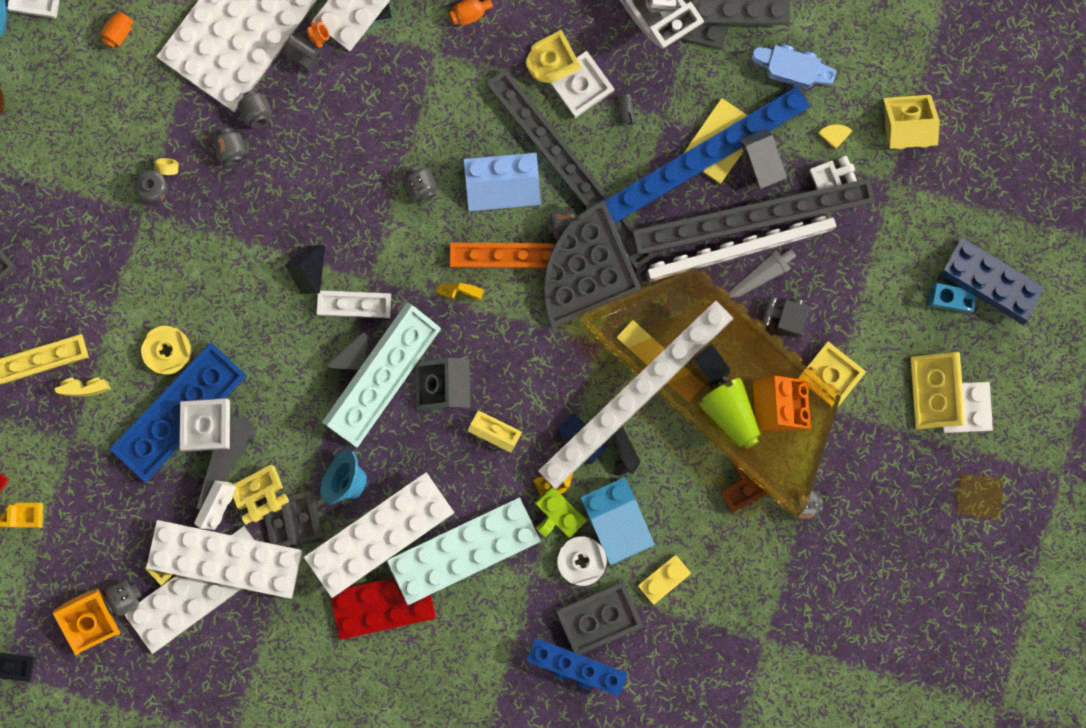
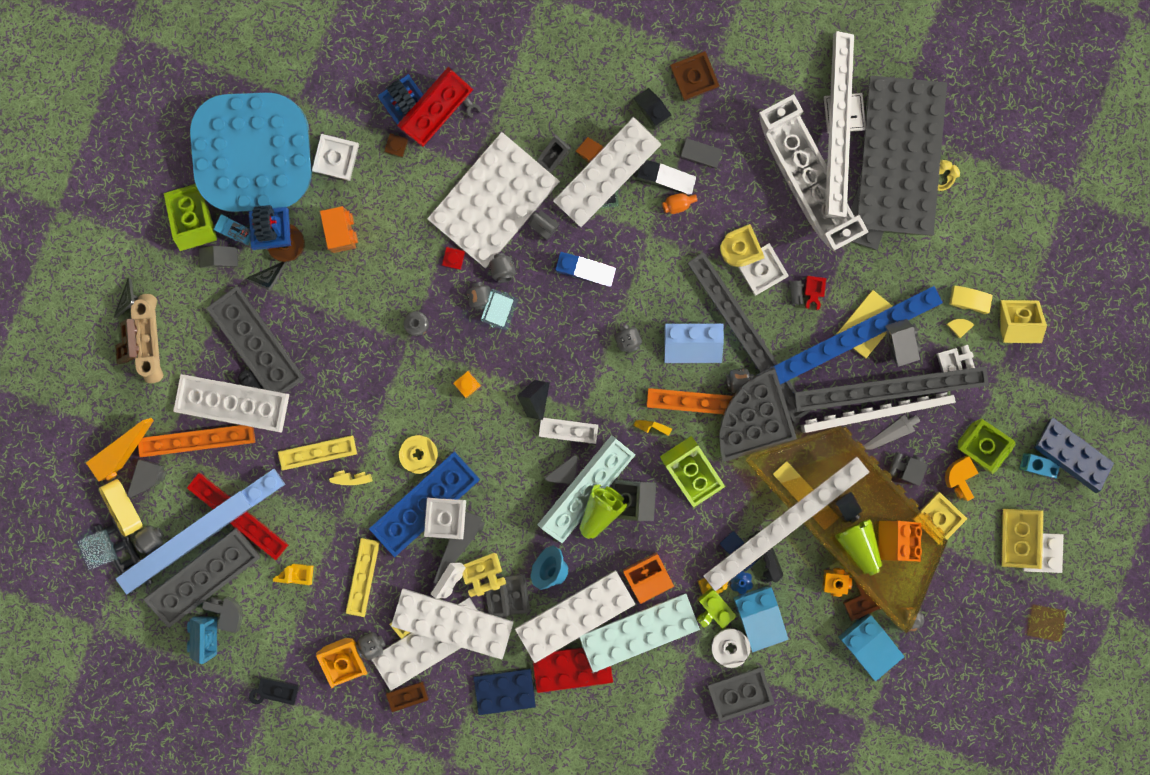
camera: 10 degrees right, 5 degrees up
orange brick [100,11,133,48] -> none
light yellow tile [154,158,179,175] -> none
orange plate [307,21,329,48] -> none
light yellow plate [468,410,522,453] -> none
blue bracket [527,639,627,697] -> none
light yellow plate [638,555,691,605] -> none
light blue hinge [751,44,837,90] -> none
none -> orange brick [320,206,358,253]
none -> light yellow tile [346,538,380,617]
none -> reddish brown plate [386,681,429,712]
none -> red plate [442,247,465,270]
none -> light orange brick [453,371,481,398]
none -> dark blue plate [473,668,536,715]
none -> clear light blue piece [481,289,518,330]
none -> slope [556,252,616,287]
none -> lime cone [579,484,627,539]
none -> orange slope [623,552,674,604]
none -> lime slope [660,436,725,508]
none -> blue plant [730,570,753,594]
none -> red plate [804,276,827,310]
none -> light orange brick [822,568,852,597]
none -> dark azure slope [838,614,904,681]
none -> light orange brick [945,456,978,501]
none -> light yellow slope [949,286,993,314]
none -> lime slope [958,419,1016,475]

